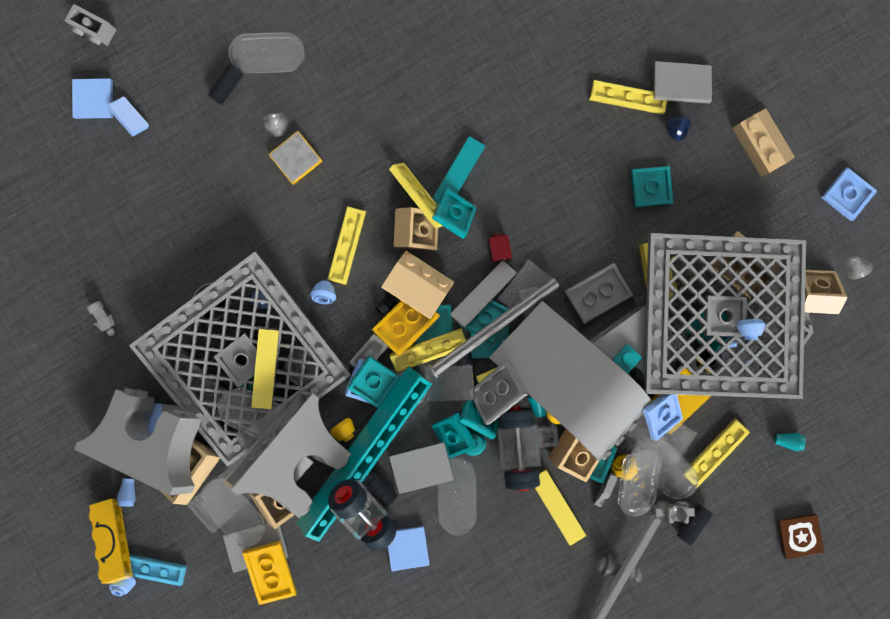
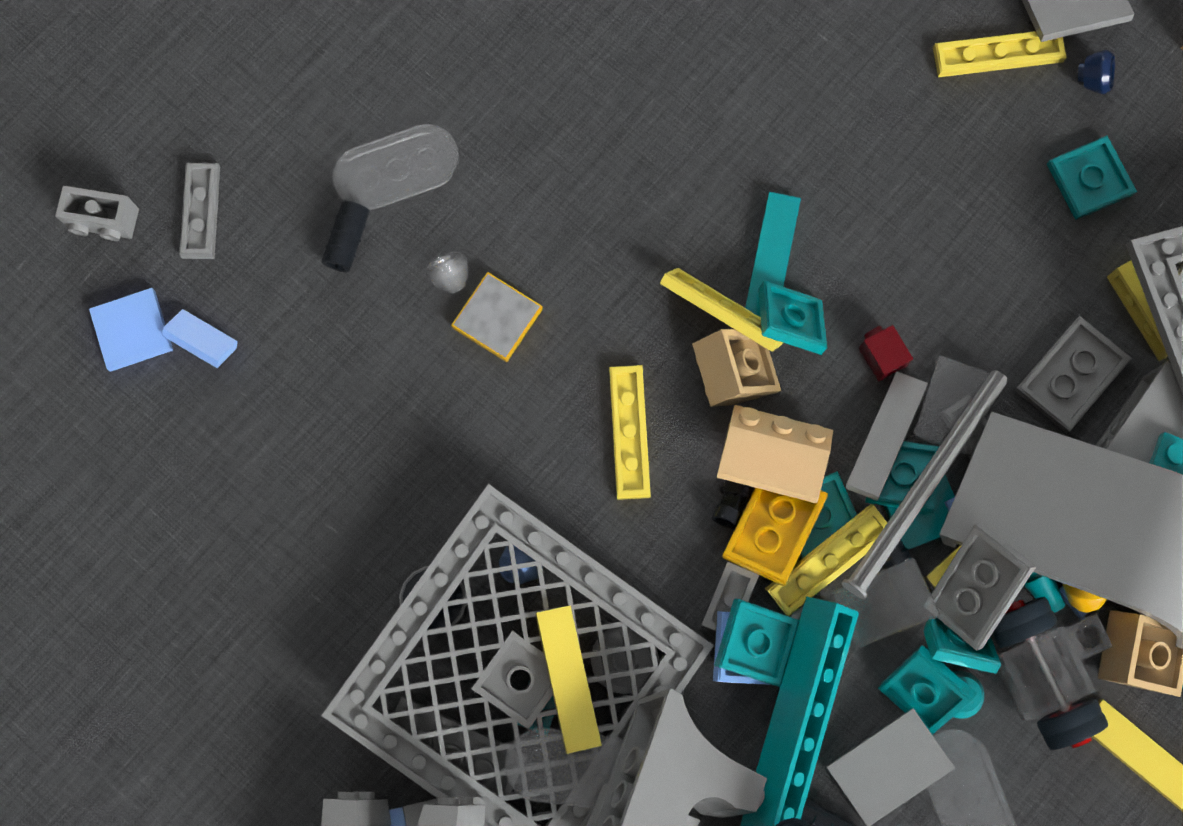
camera: 15 degrees left, 10 degrees down
light grey piece [87,300,115,337] -> none
light blue cone [310,280,336,304] -> none
yellow cone [330,418,355,443] -> none
none -> light grey tile [179,163,220,259]

